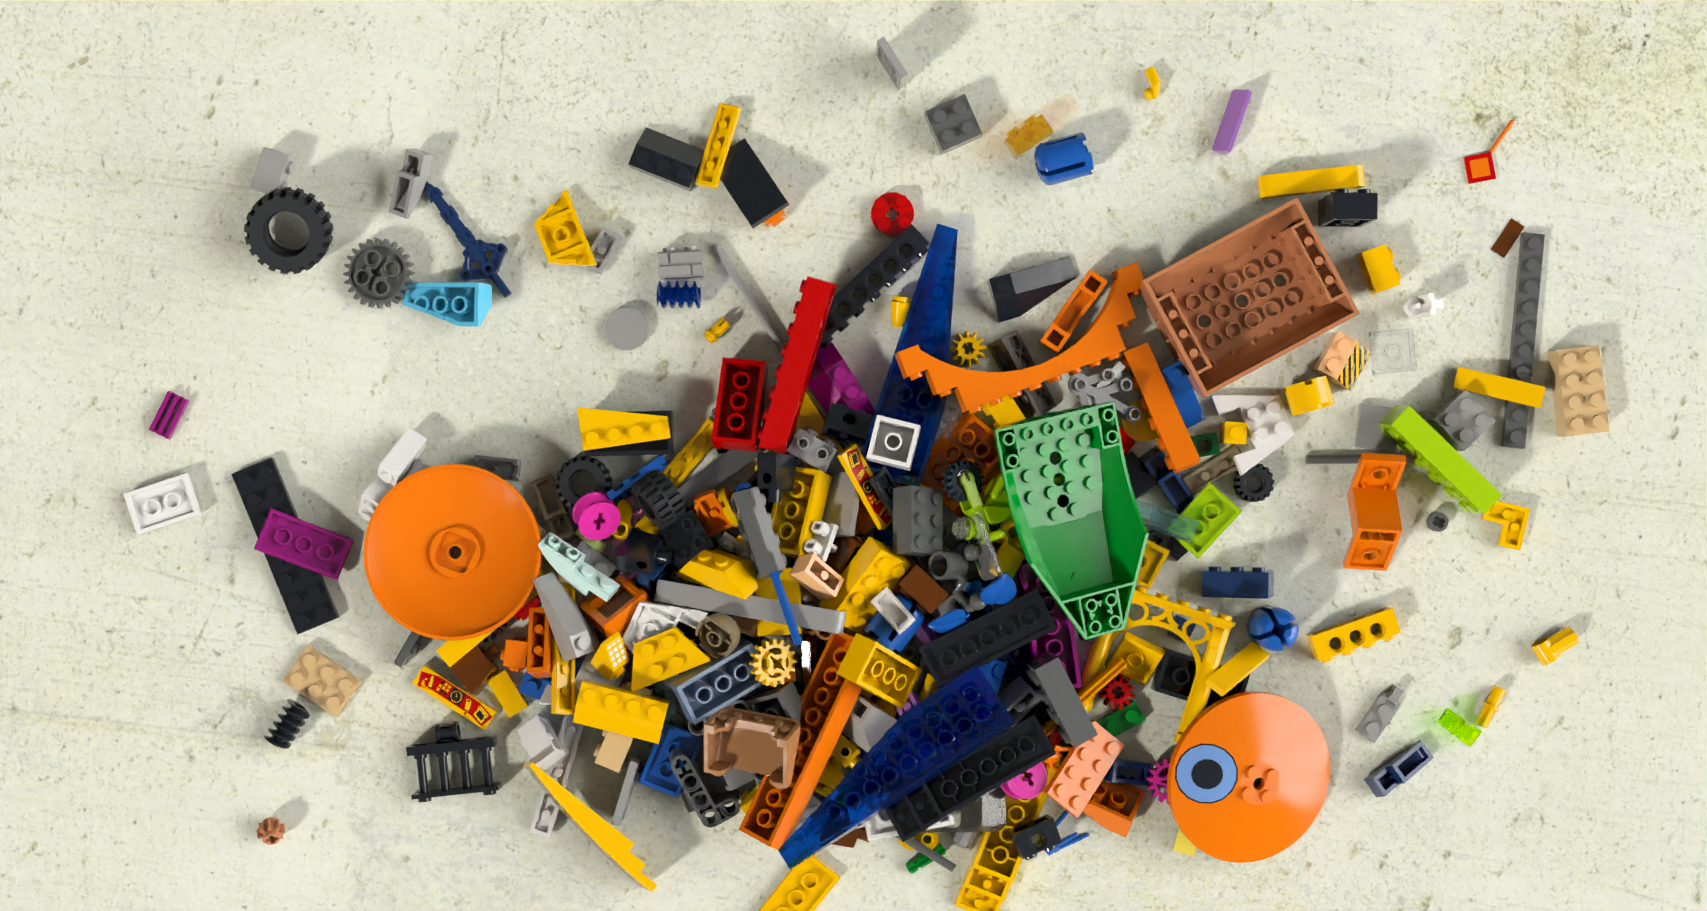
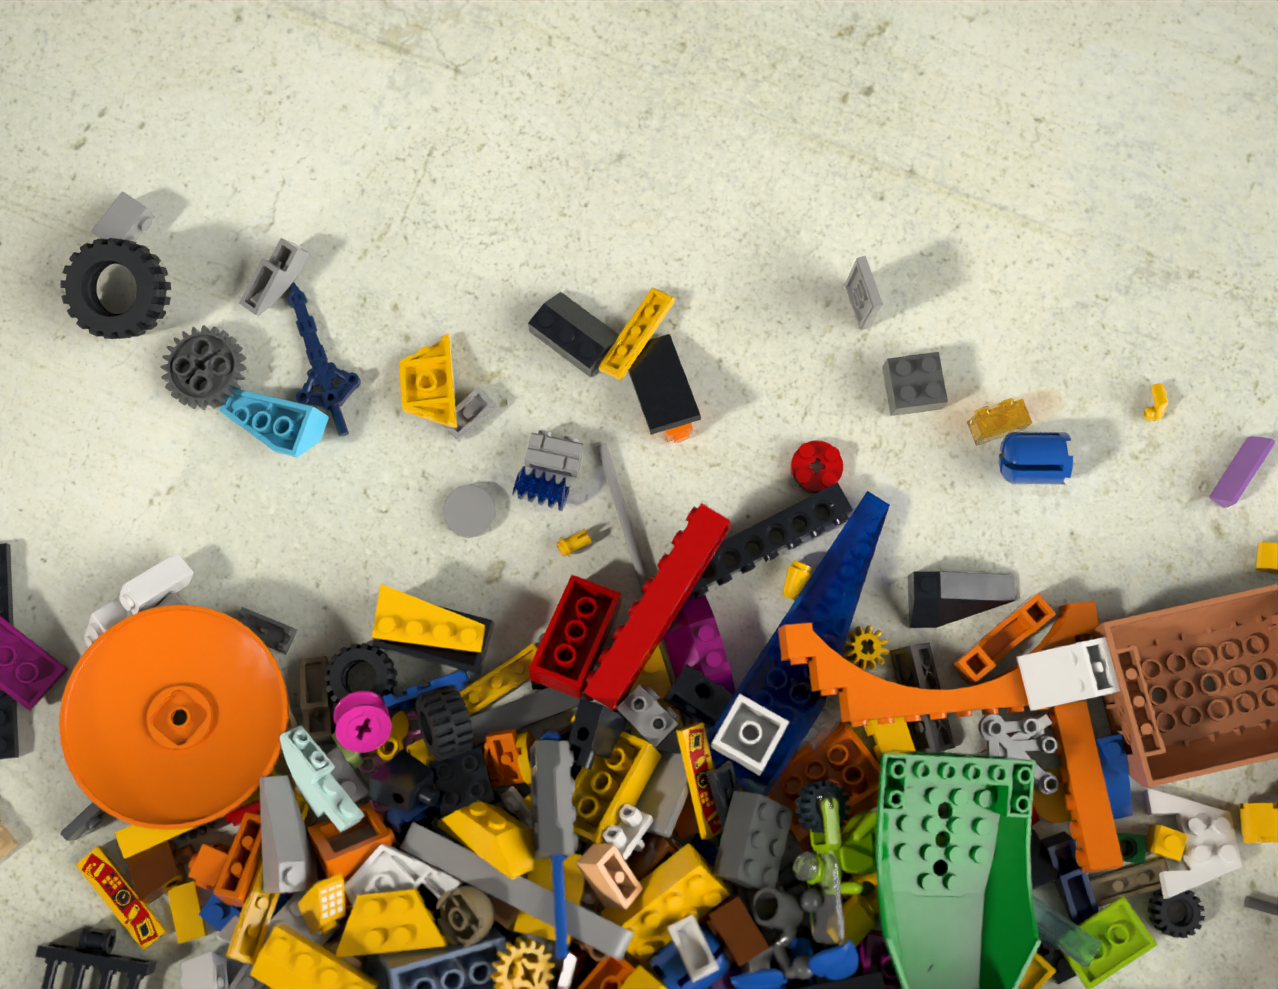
camera: 10 degrees right, 10 degrees down
none -> white slope [1017,637,1120,711]

